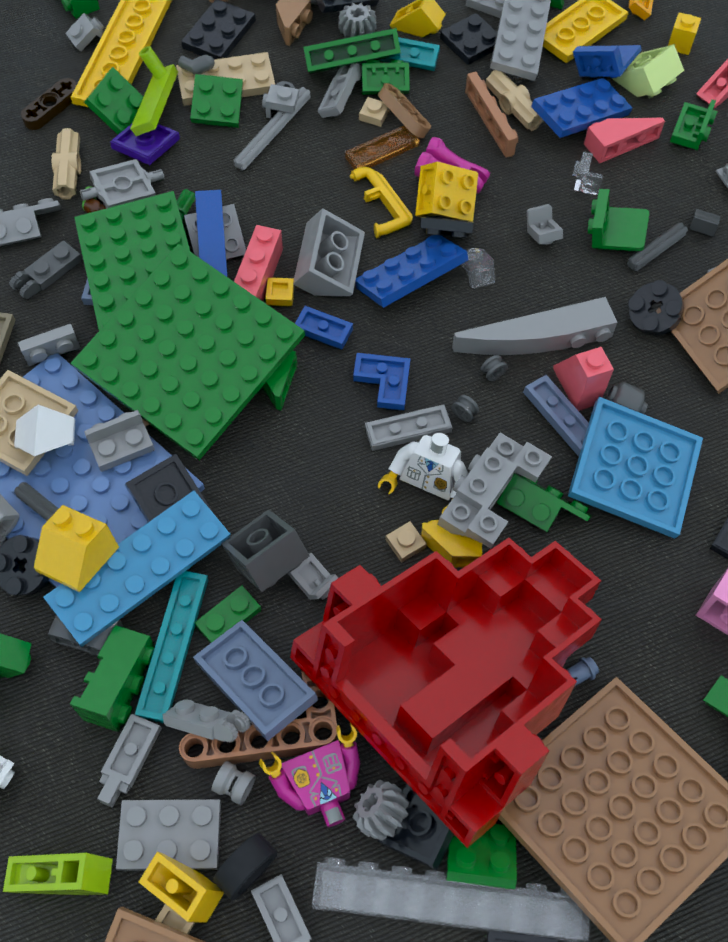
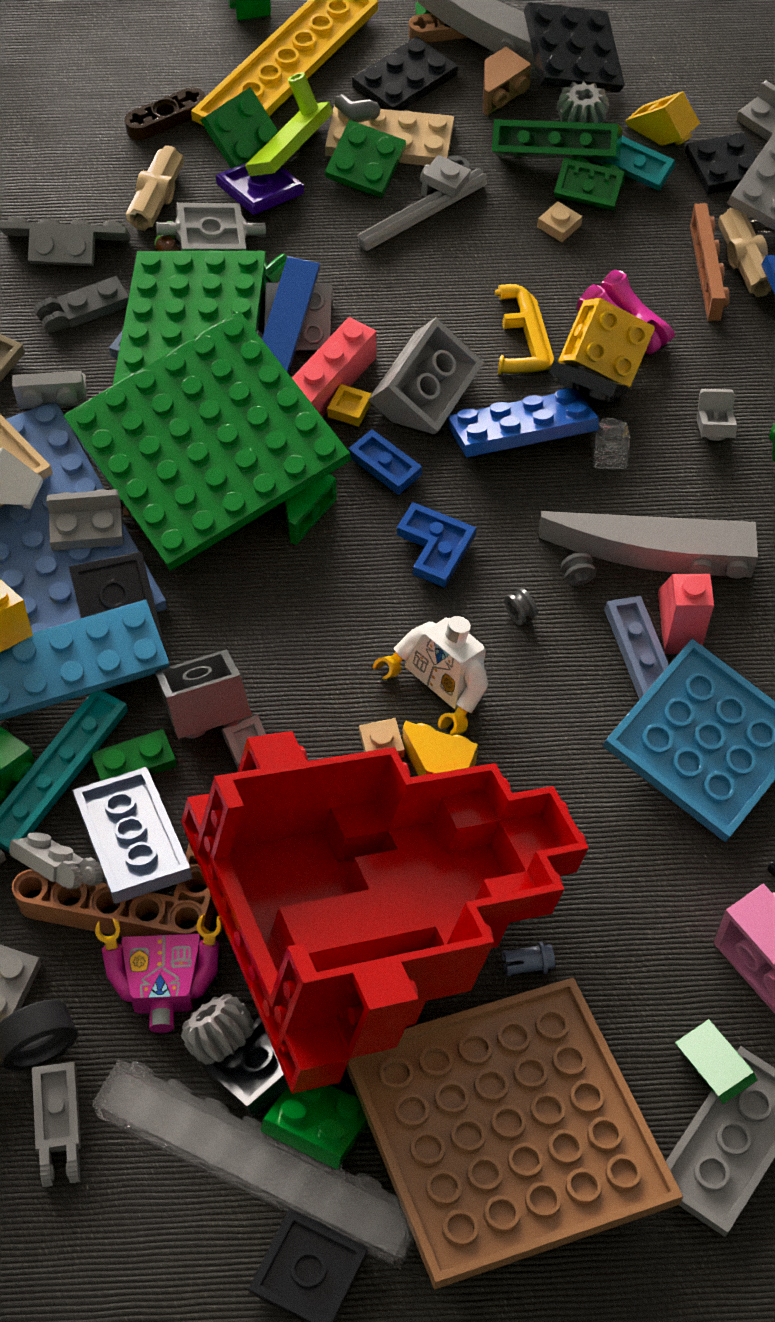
camera: 20 degrees right, 5 degrees down
light grey bracket [66,13,105,51] -> none
light grey wheel [211,761,256,806] -> none
light grey hinge [318,63,362,118] -> none
clear orange tile [345,126,419,170] -> none
light grey tile [365,404,452,451] -> none
medium nougat beam [378,83,431,138] -> none
light grey bracket [437,433,552,549] -> none
green bracket [497,473,592,532] -> none
dark grey head [605,382,648,414] -> none

